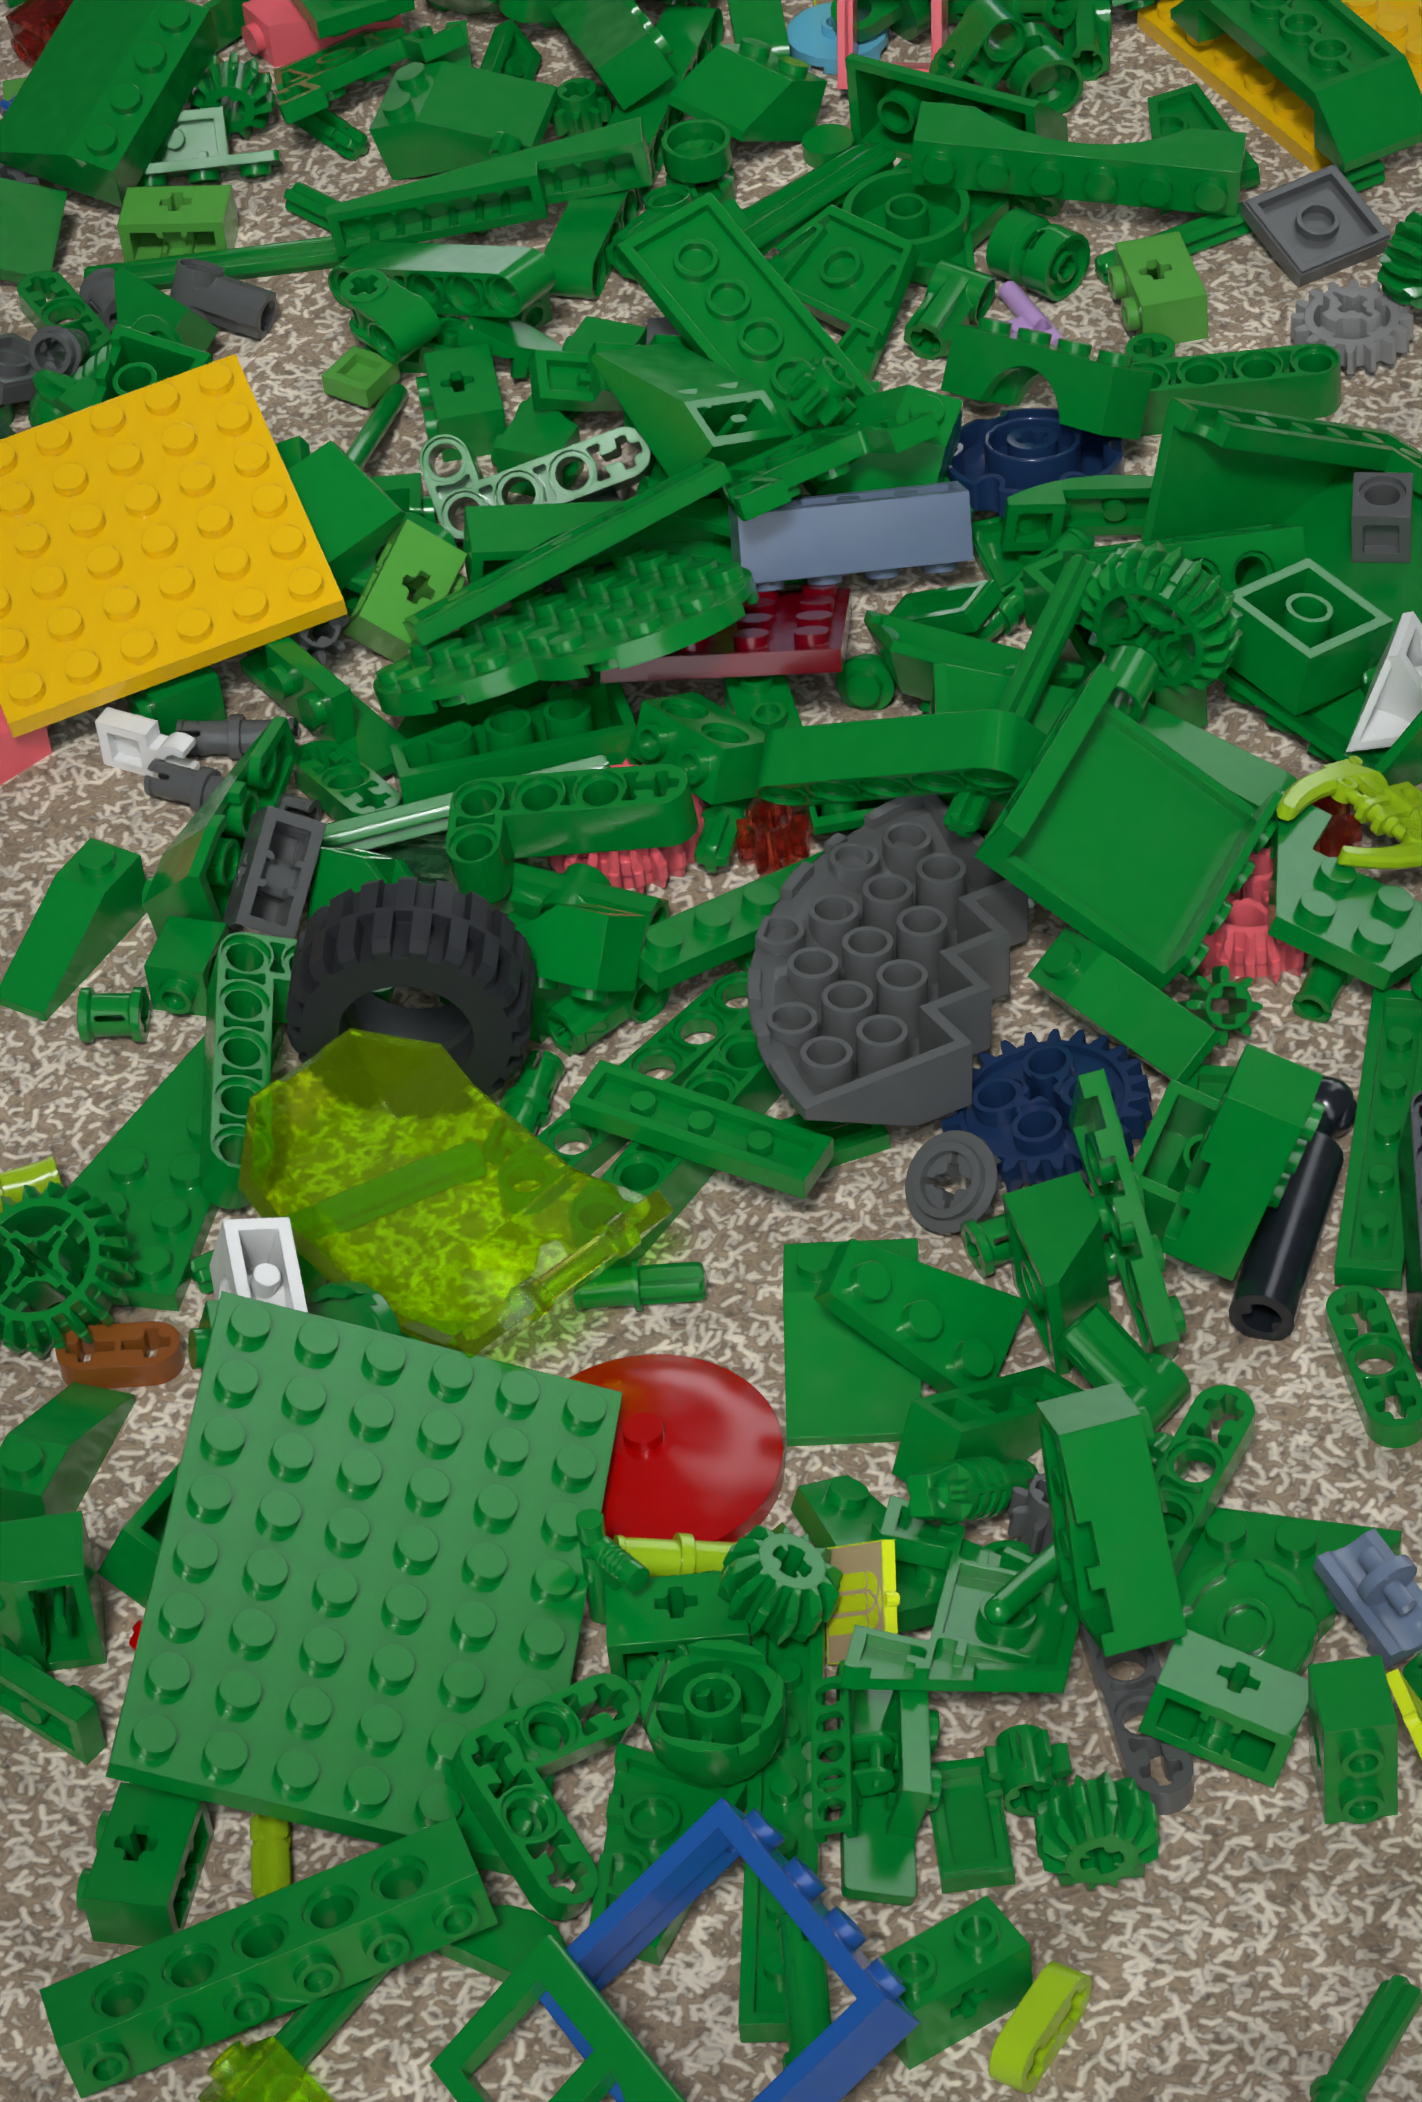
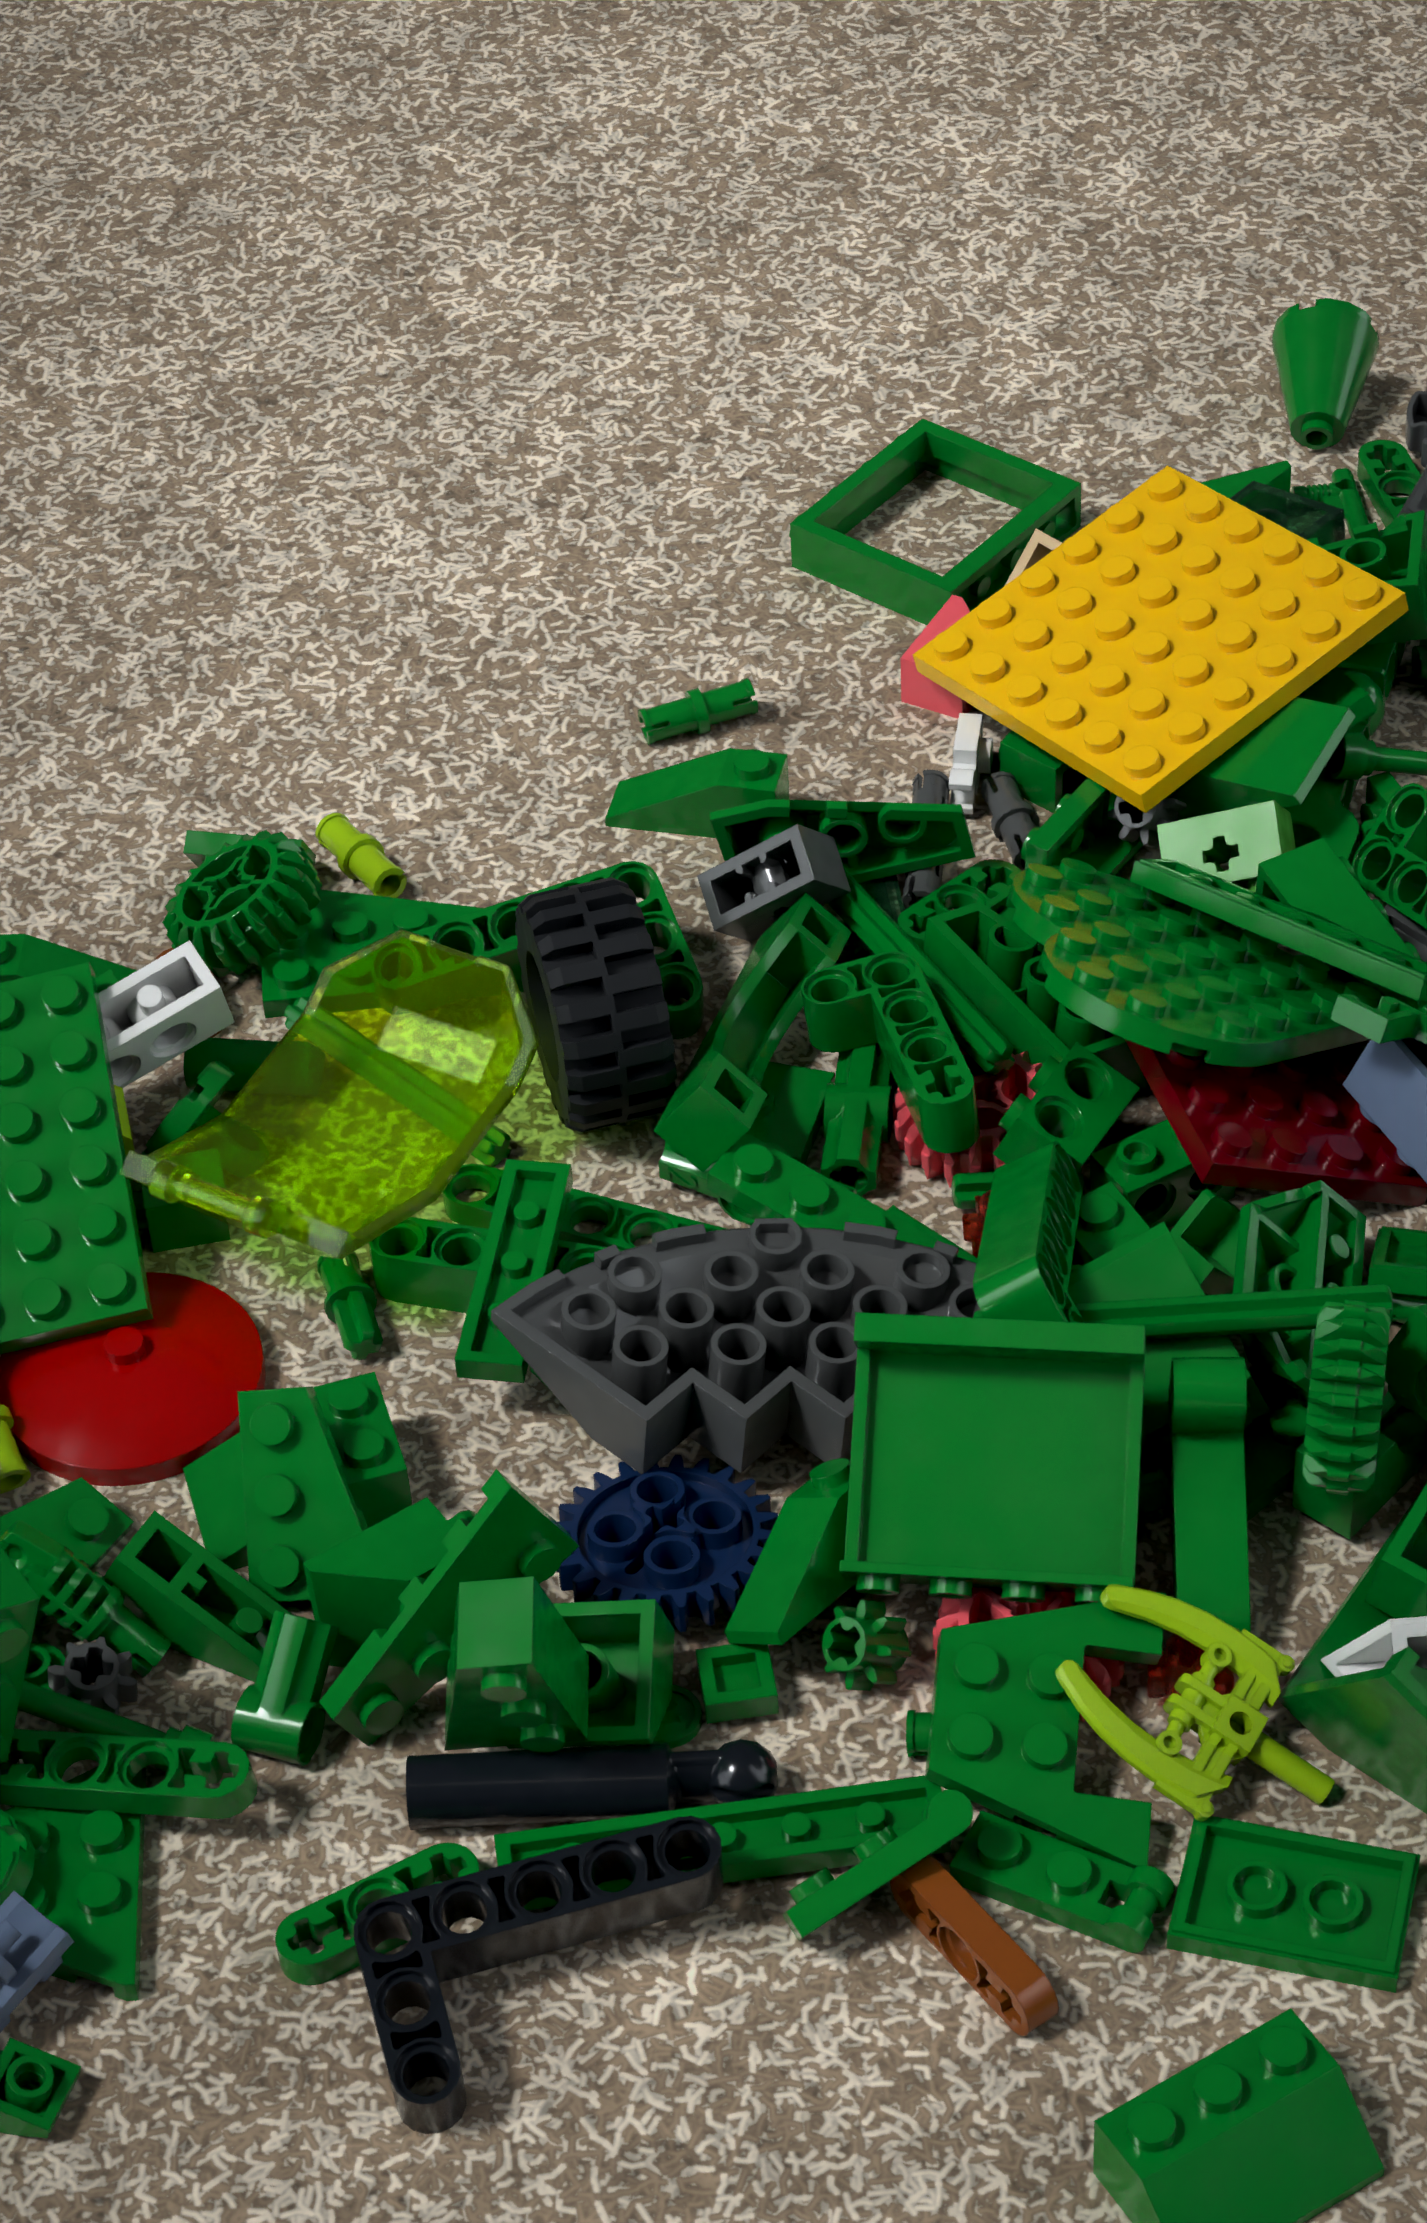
camera: 70 degrees right, 0 degrees up
green bush [77,987,150,1043] -> none
green brick [144,916,229,1016] -> none
green pin [486,1050,565,1165] -> none
dark grey gear [905,1130,1004,1237] -> none
none -> green panel [1170,1189,1241,1295]

